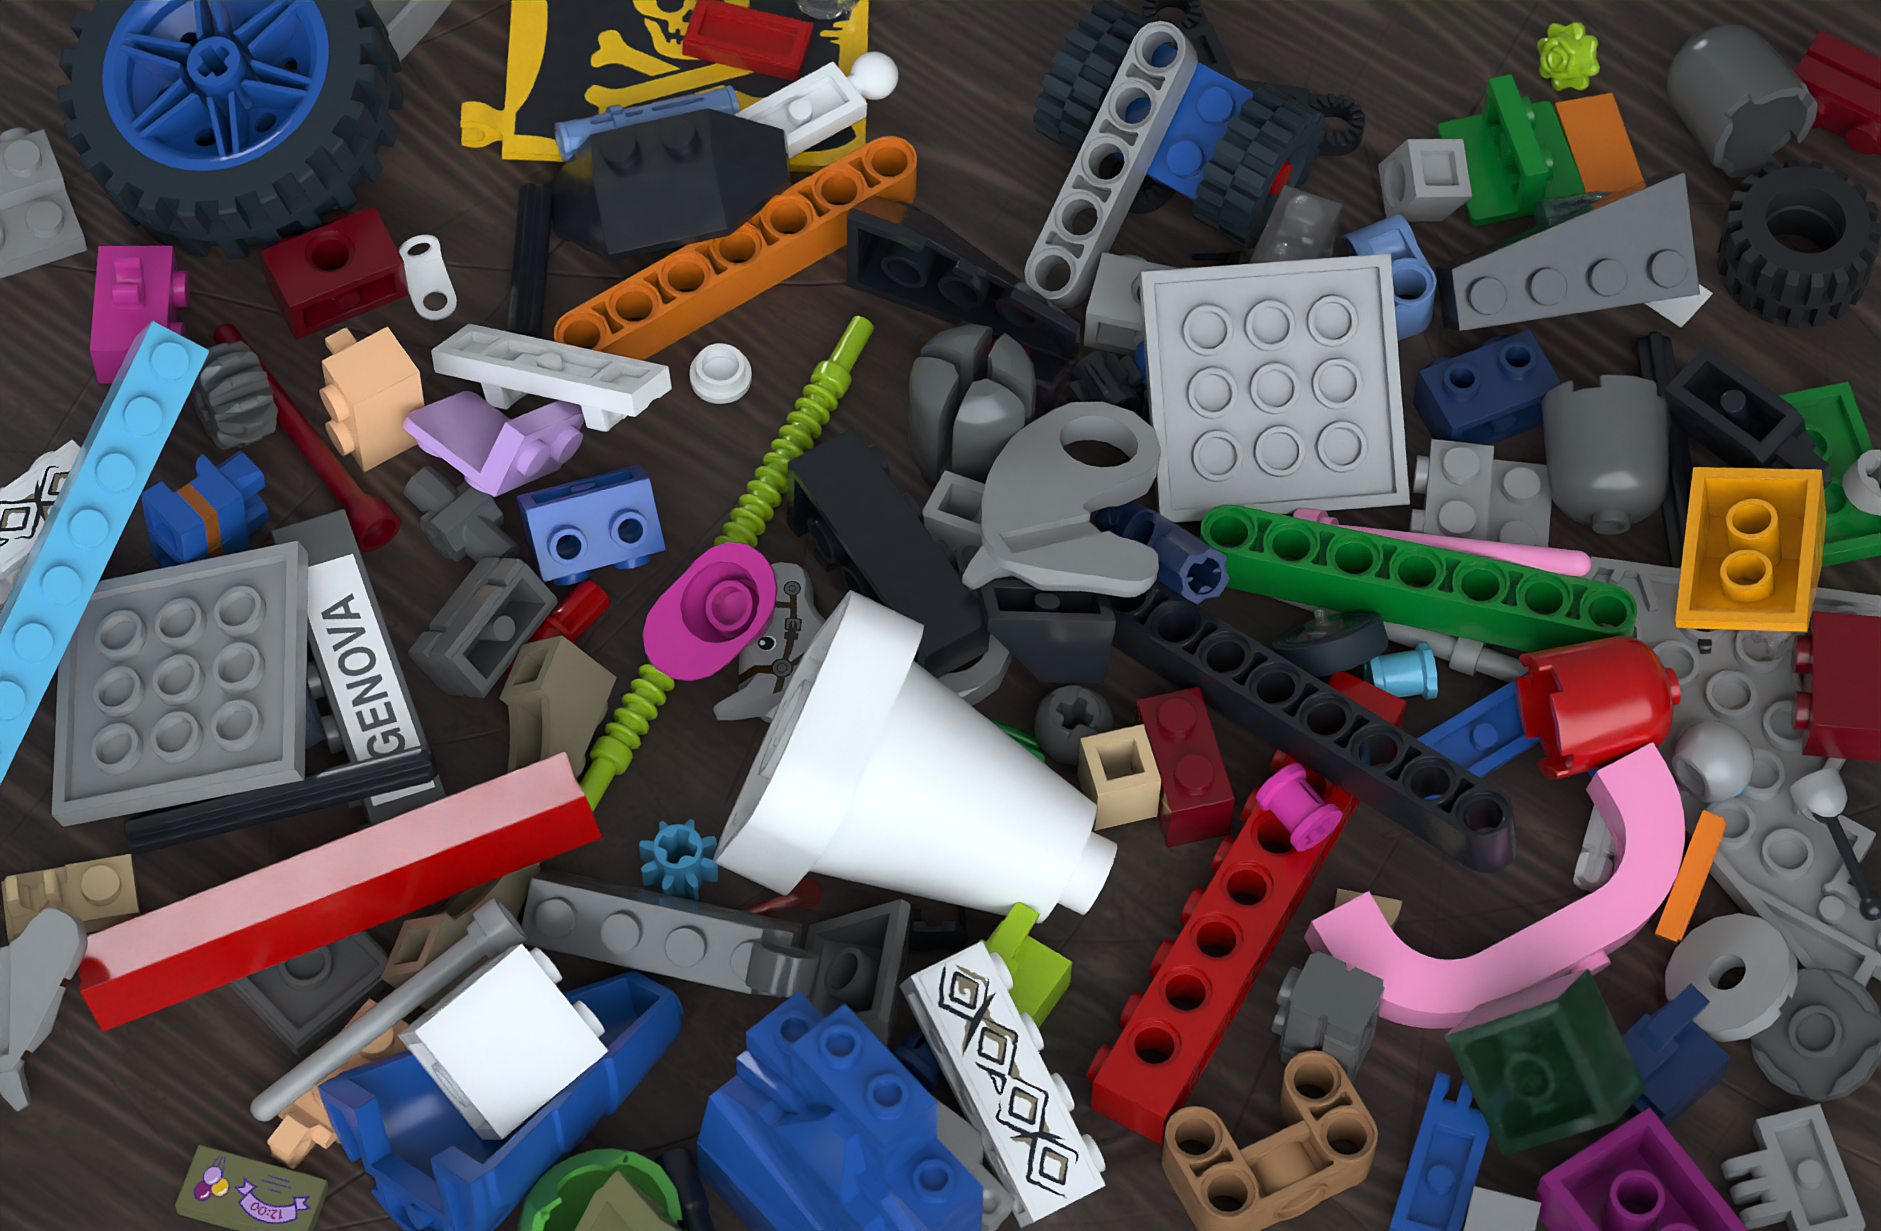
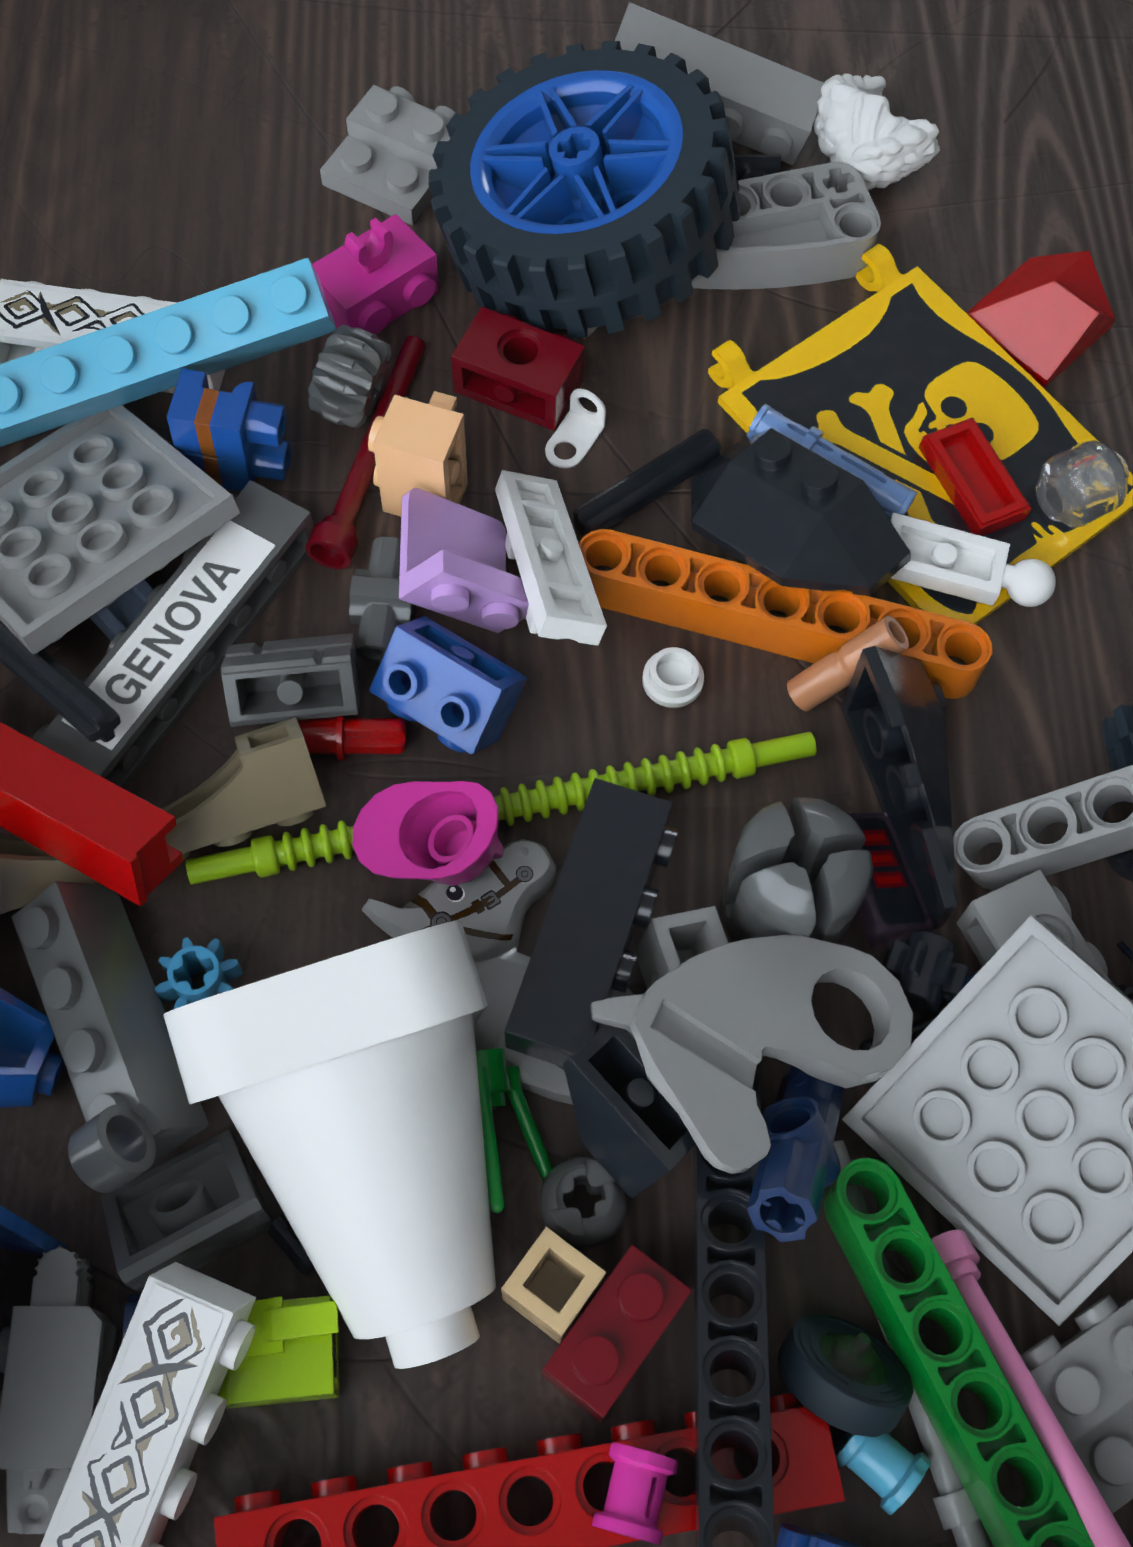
camera: 50 degrees right, 5 degrees up
none -> nougat piece [787,616,909,712]

